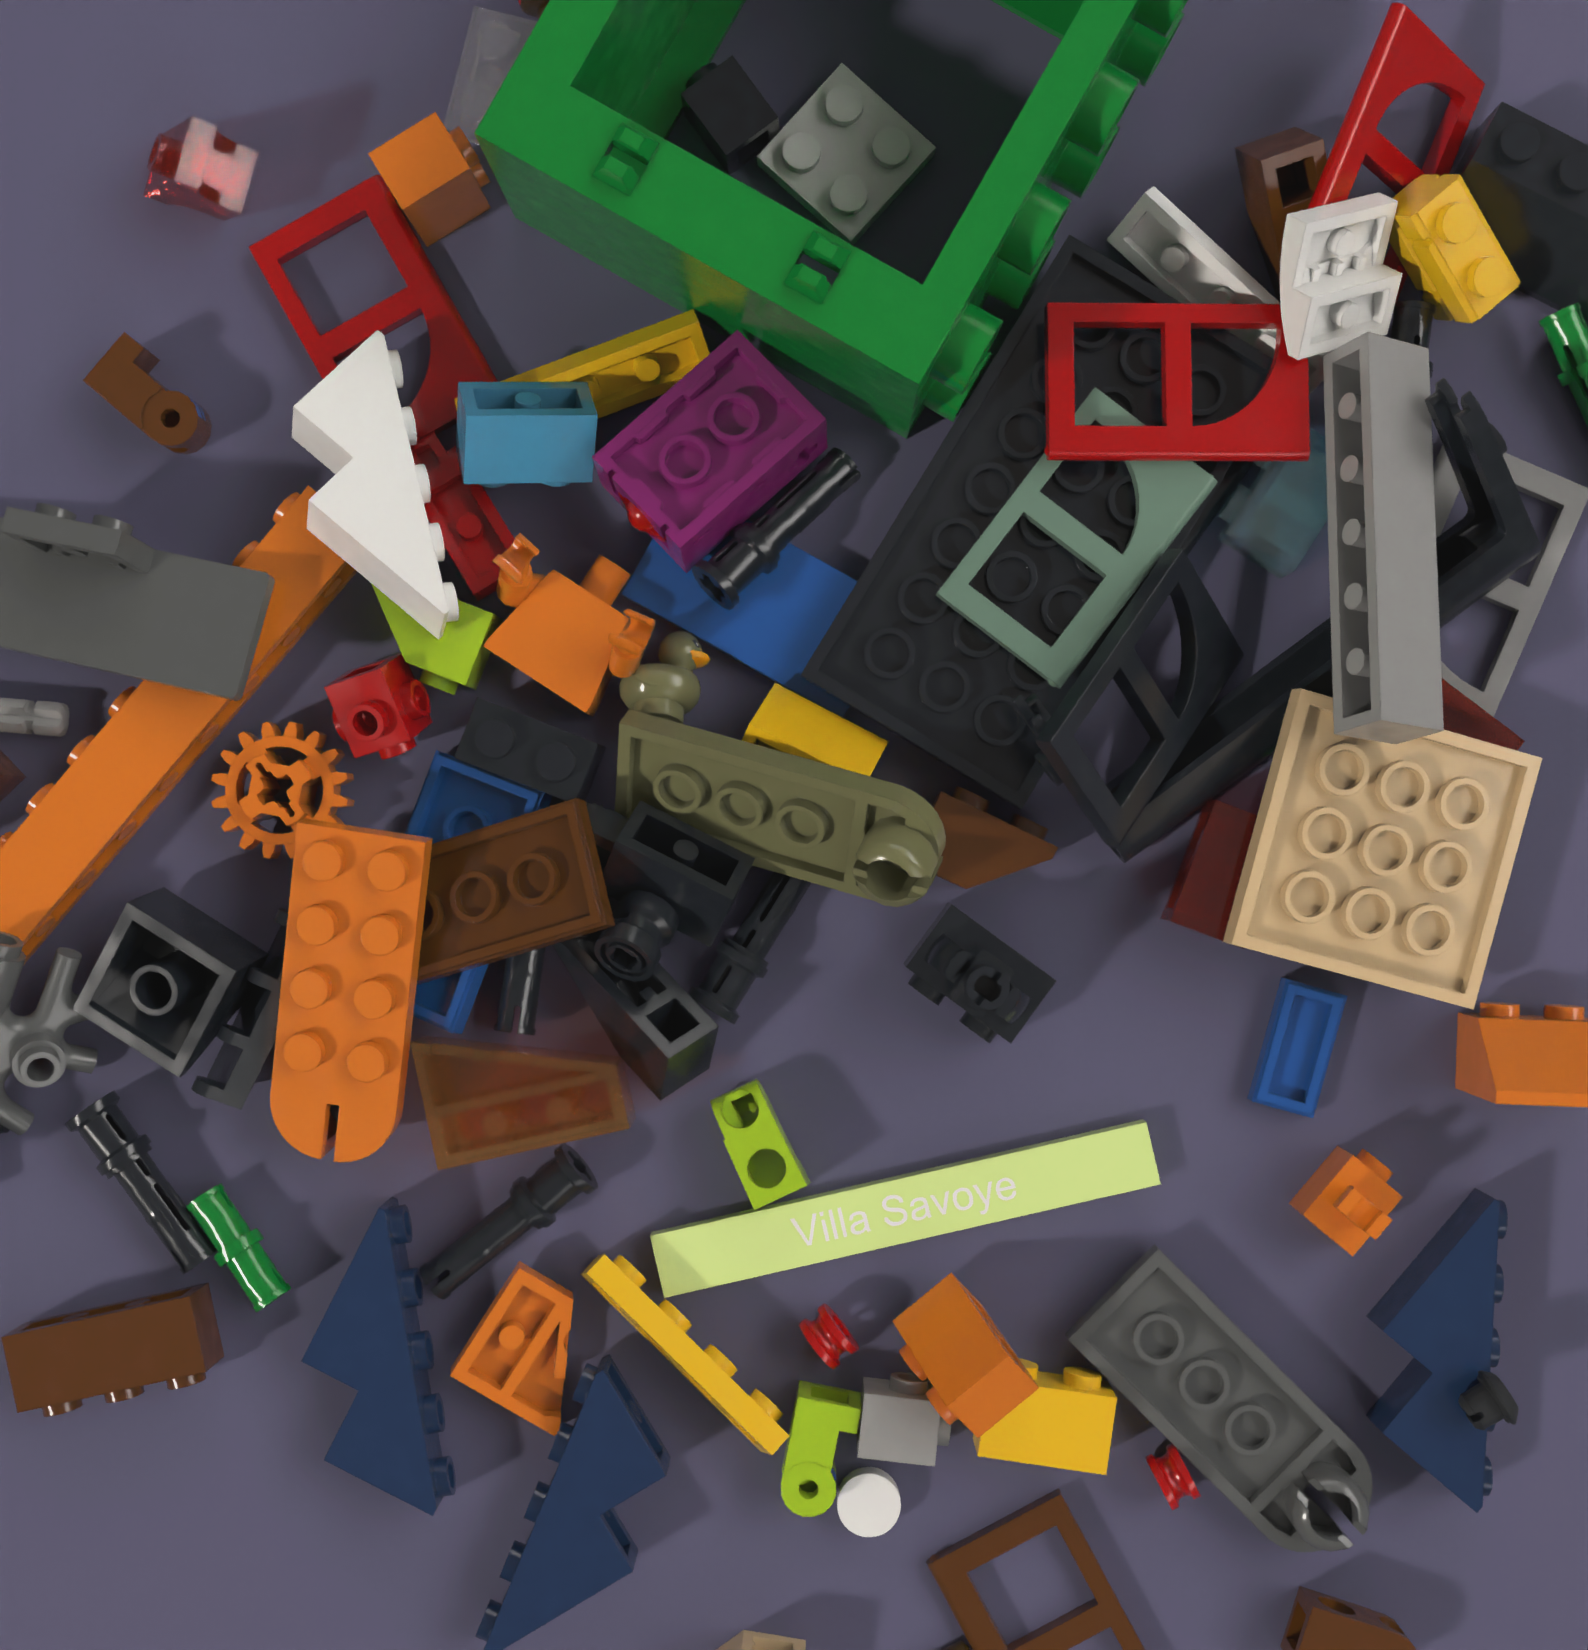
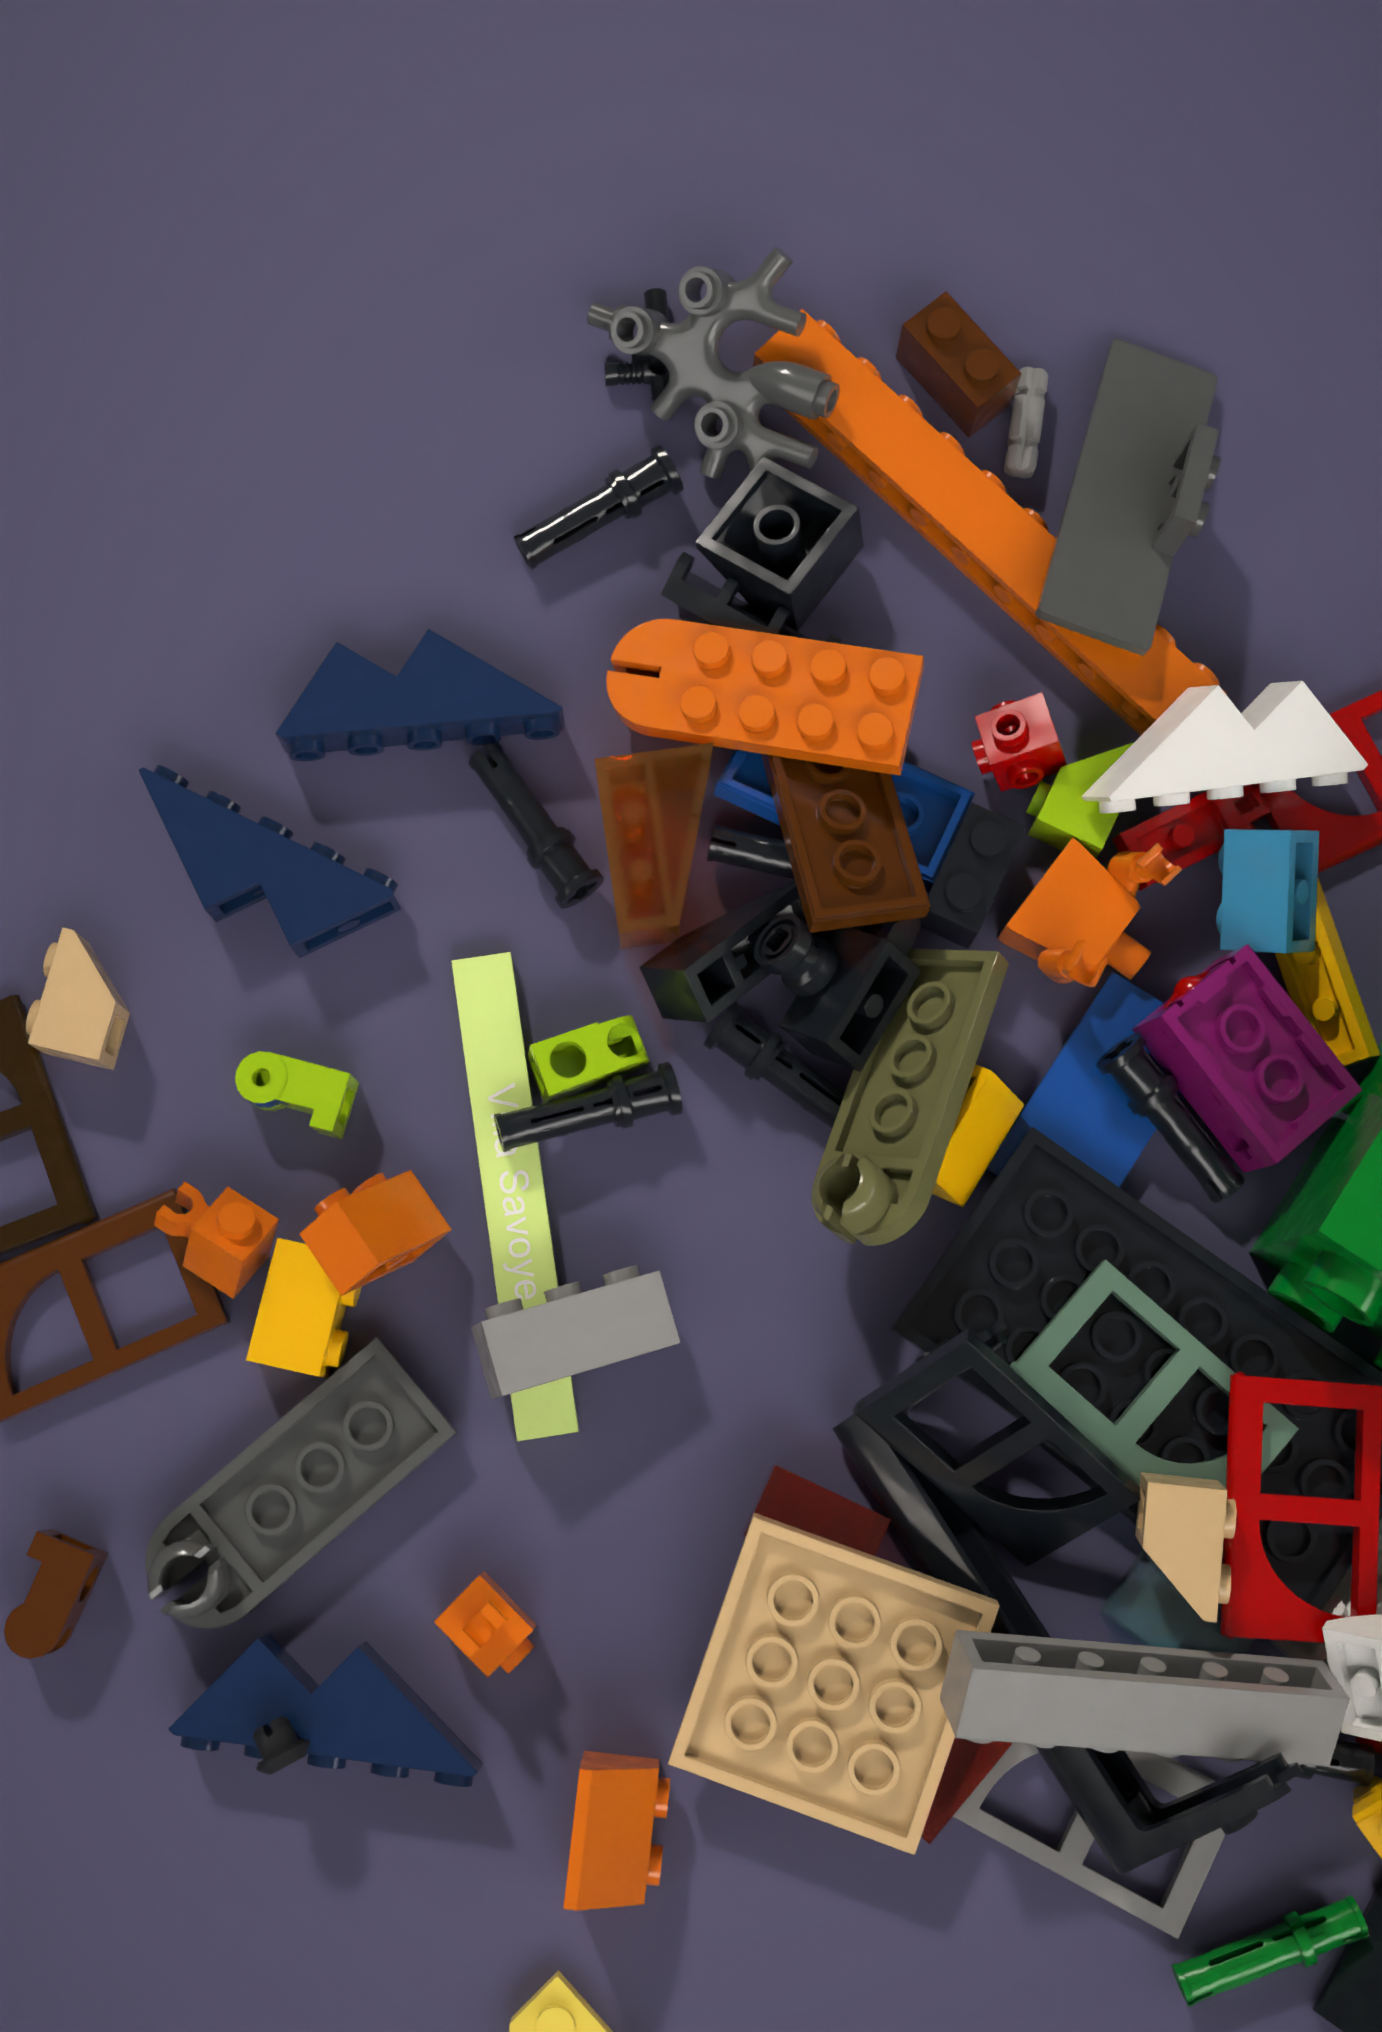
camera: 90 degrees right, 10 degrees down
reddish brown brick [1,1282,224,1417] -> none
reddish brown leg [83,332,212,455] -> none
green pin [186,1183,292,1313] -> none
orange gear [211,722,355,859] -> none
orange wing [450,1261,574,1436] -> none
yellow plate [580,1254,789,1455] -> none
olive animal [619,631,710,724] -> none
red bush [799,1303,859,1369] -> none
white tile [837,1467,901,1537] -> none
light grey brick [856,1372,951,1467] -> none
black brick [903,903,1056,1043] -> none
reddish brown slope [932,786,1058,889] -> none
red bush [1145,1443,1201,1511] -> none
blue tile [1247,977,1347,1118] -> none
none -> orange brick [154,1181,279,1299]
none -> light grey brick [471,1265,680,1400]
none -> black pin [494,1062,682,1152]
none -> tan slope [1135,1472,1237,1623]

